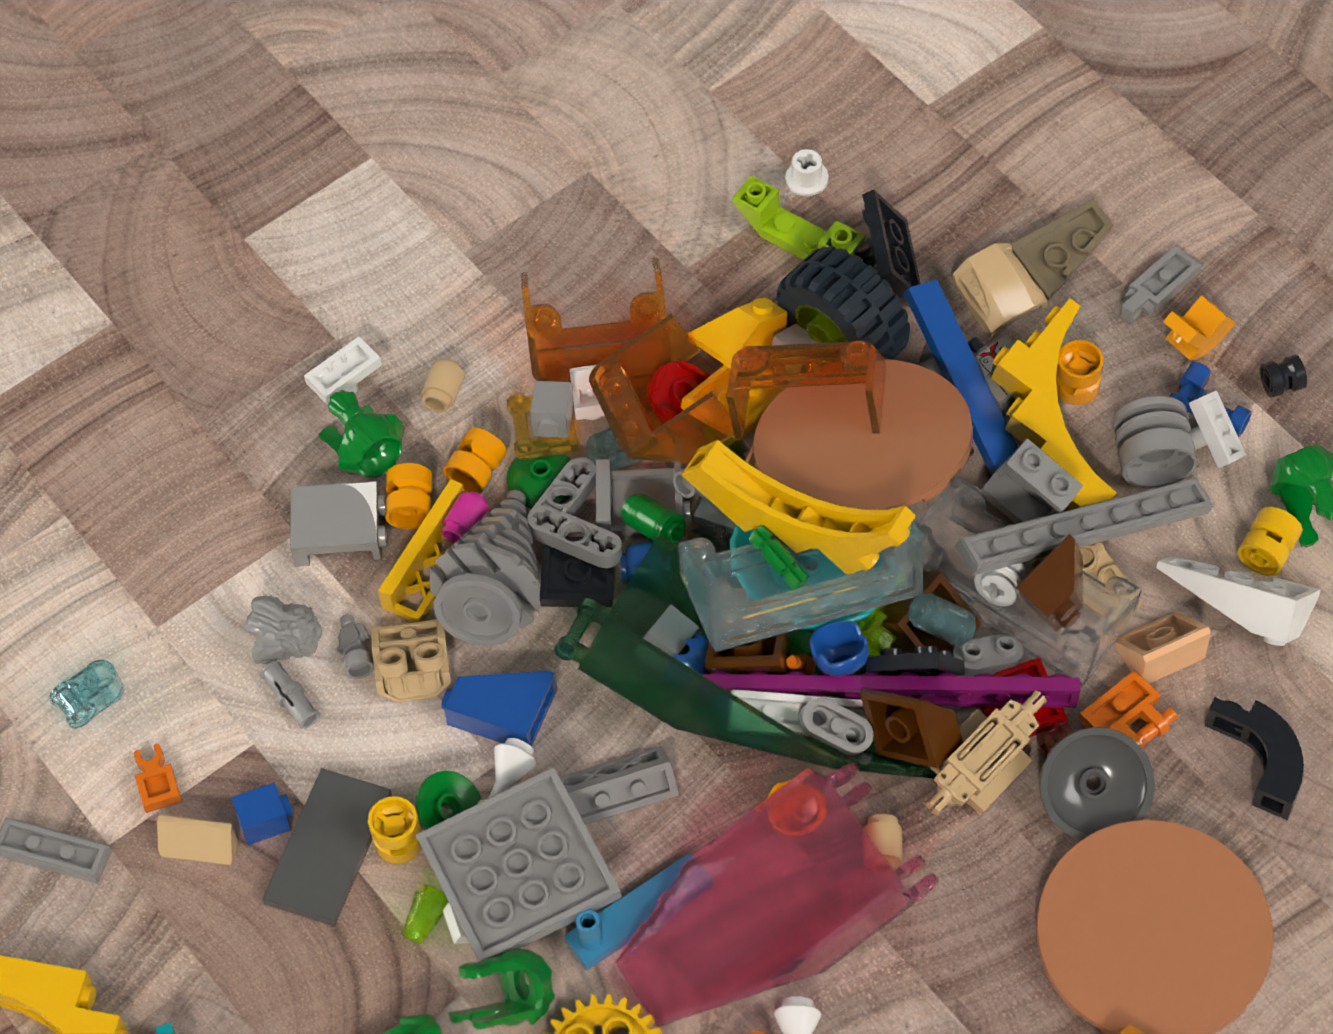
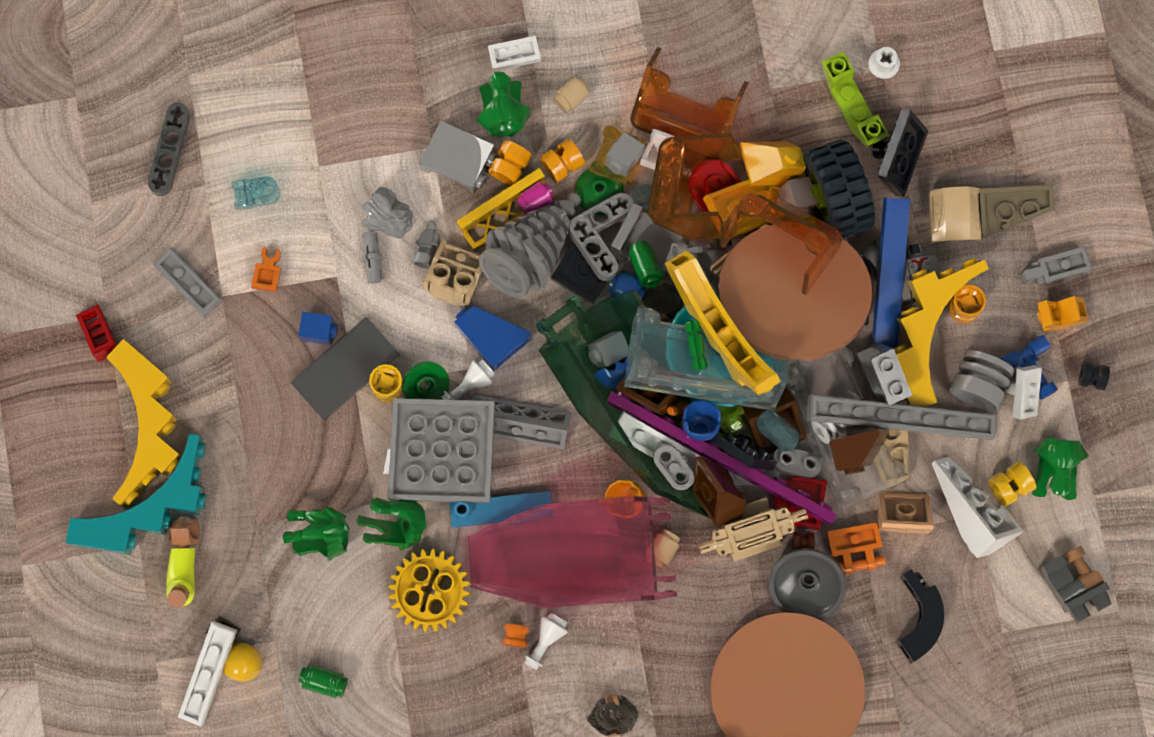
camera: 25 degrees right, 20 degrees up
tan slope [157,815,238,865] -> none
clear neon green cone [402,884,448,945] -> none

